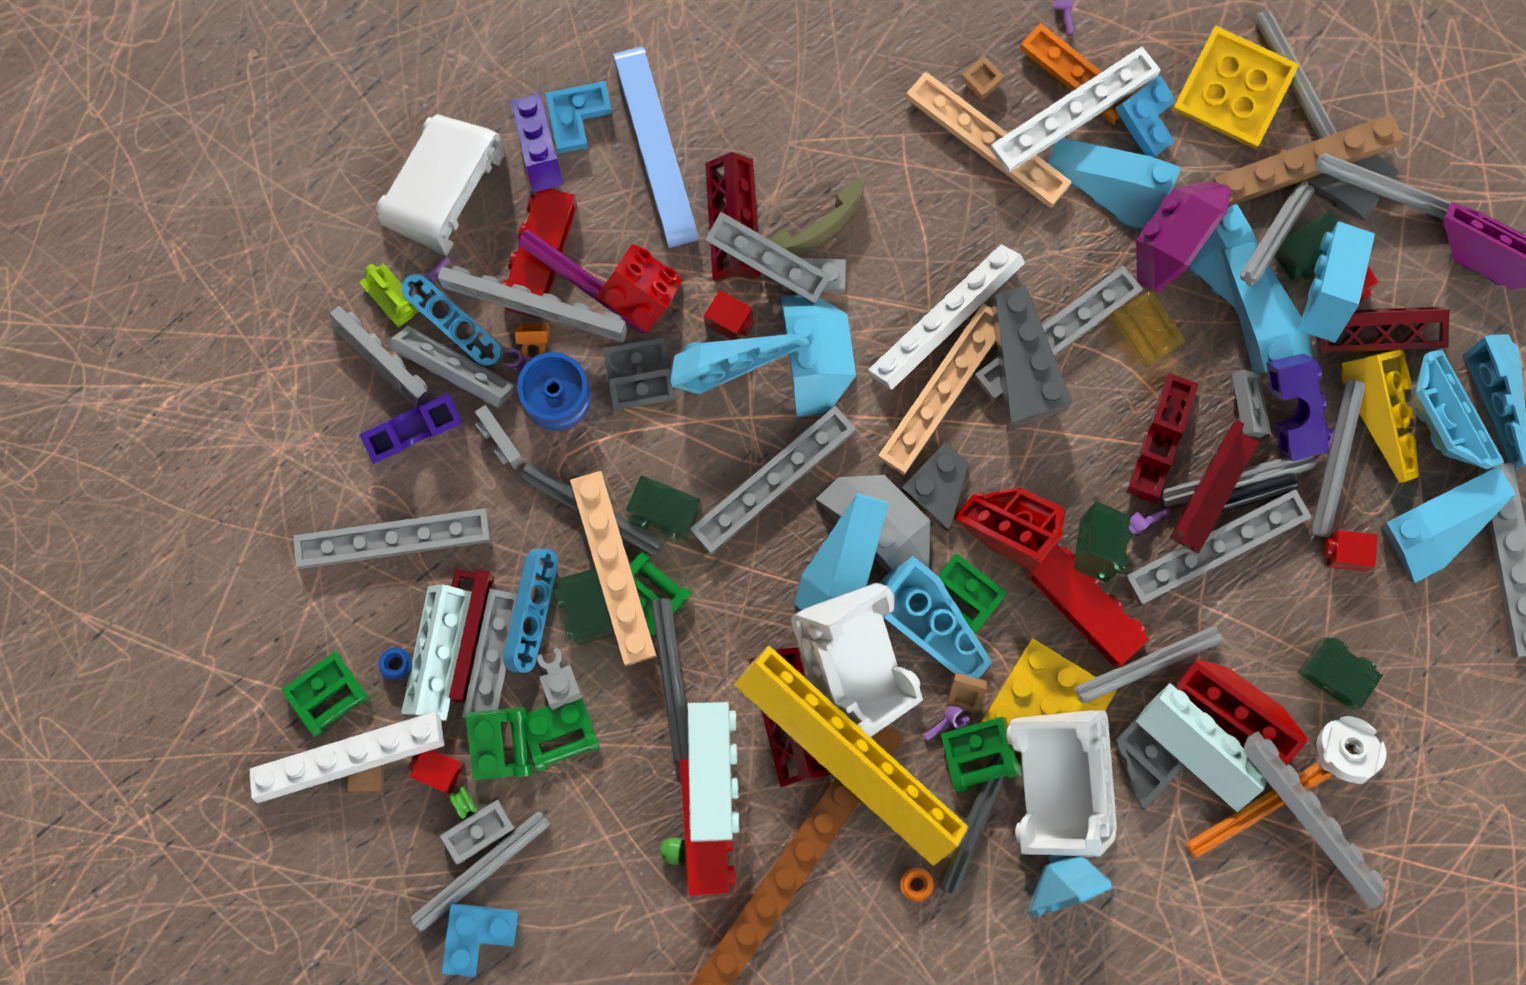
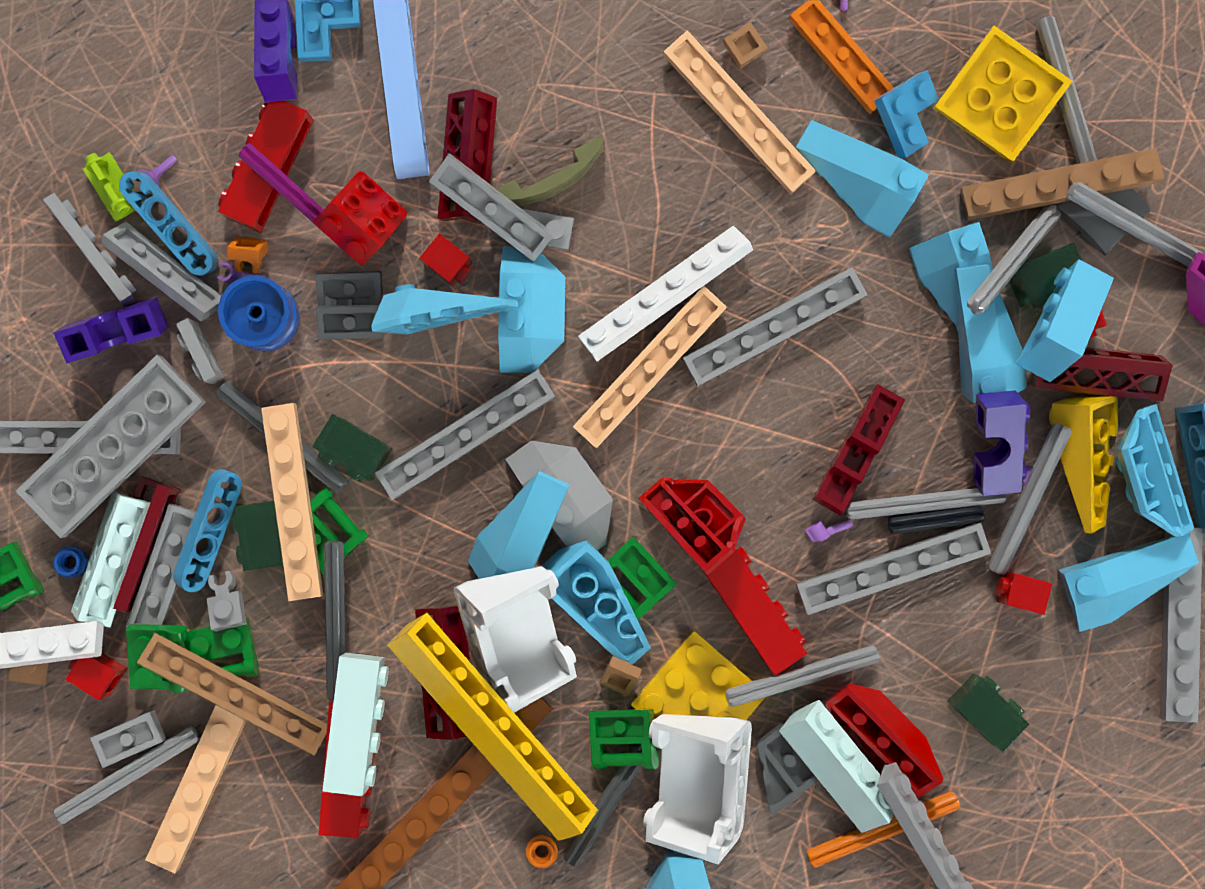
camera: 10 degrees right, 10 degrees up
white windscreen [376,114,506,257] -> none
light grey plate [438,266,627,342] -> none
dark azure plate [441,903,518,977] -> none
bright green bush [449,785,478,820] -> none
bright green hinge [660,838,686,866] -> none
dark grey wing [901,442,969,531] -> none
medium lavender hand [924,706,970,741] -> none
white plate [990,47,1160,173] -> none
dark grey wedge [992,285,1072,432] -> none
clear green brick [1073,501,1132,583] -> none
clear yellow plate [1111,290,1187,368] -> none
magenta wedge [1136,181,1232,293] -> none
dark red fence [1169,419,1259,553] -> none
light grey plate [1232,370,1271,437] -> none
white plate [1317,716,1386,784] -> none
none -> light grey plate [15,355,206,538]
none -> medium nougat plate [136,633,327,756]
none -> light nougat plate [145,705,246,874]

